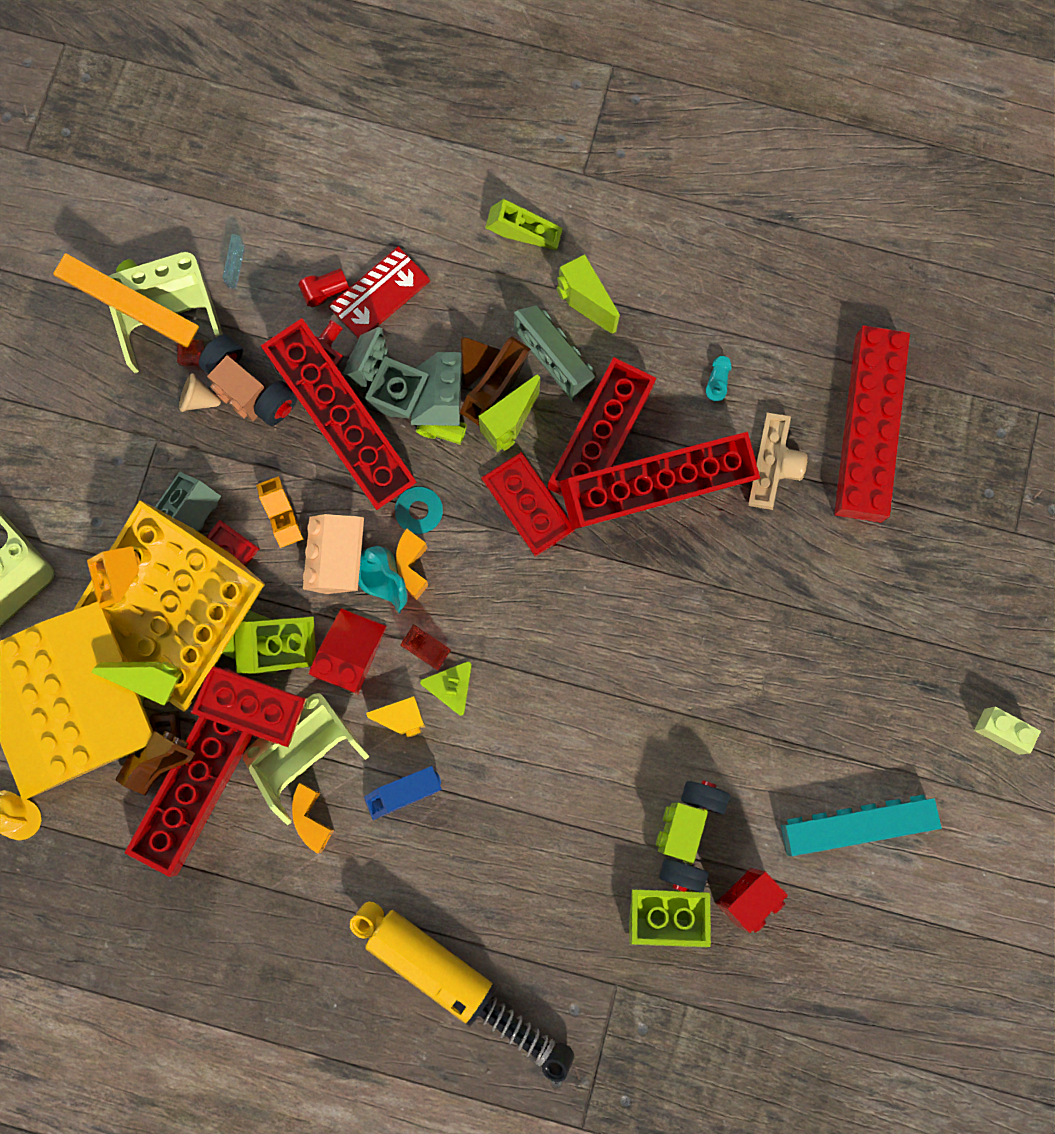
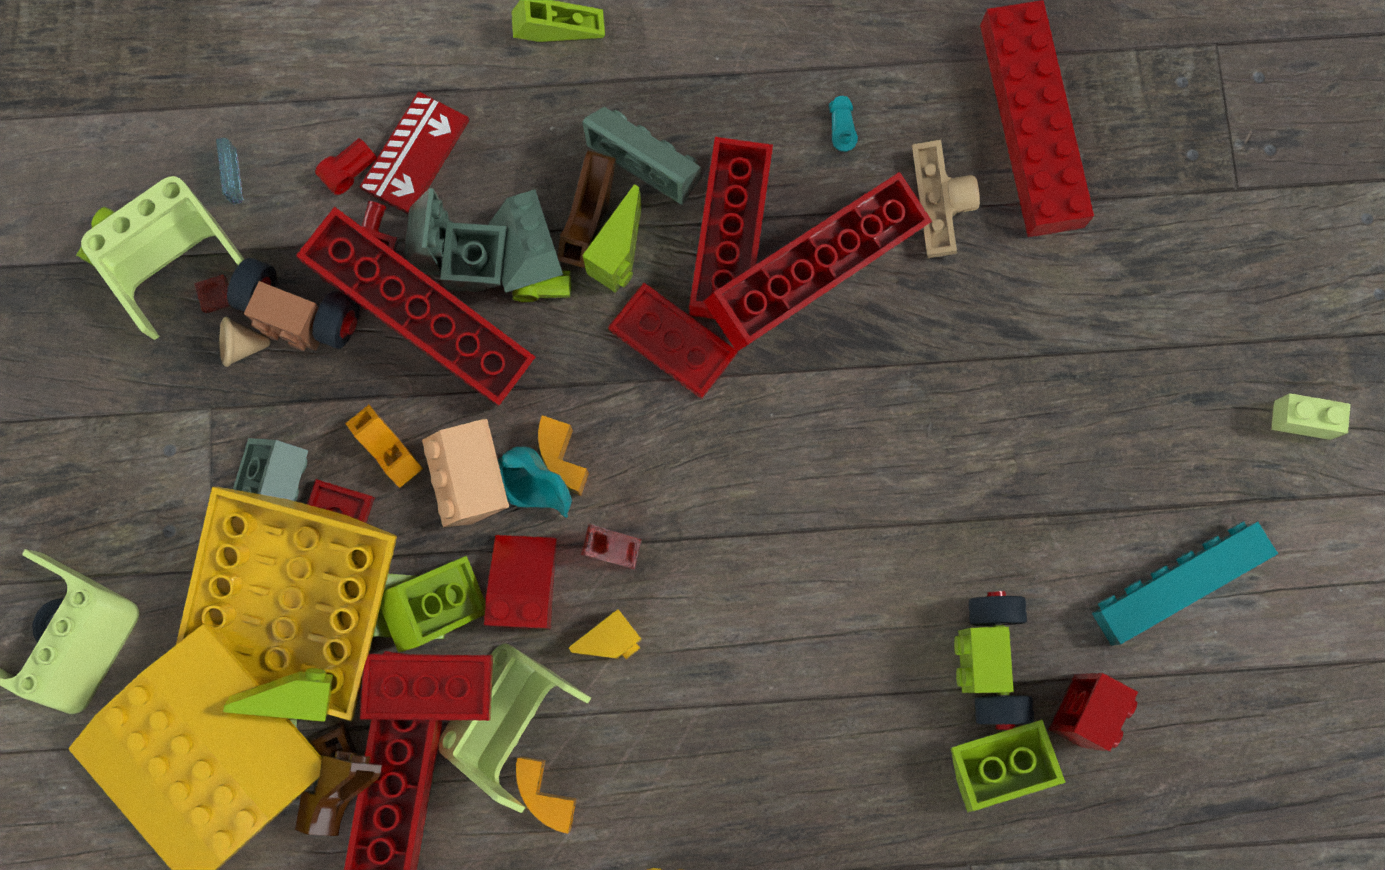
camera: 15 degrees left, 0 degrees up
light orange tile [53,253,199,348] -> none
light orange slope [87,546,140,609] -> none
blue slope [364,766,442,820] -> none
teal piece [395,487,443,534] -> none
lime piece [420,662,472,716] -> none
reddish brown piece [461,337,500,387] -> none
lime slope [556,255,620,334] -> none

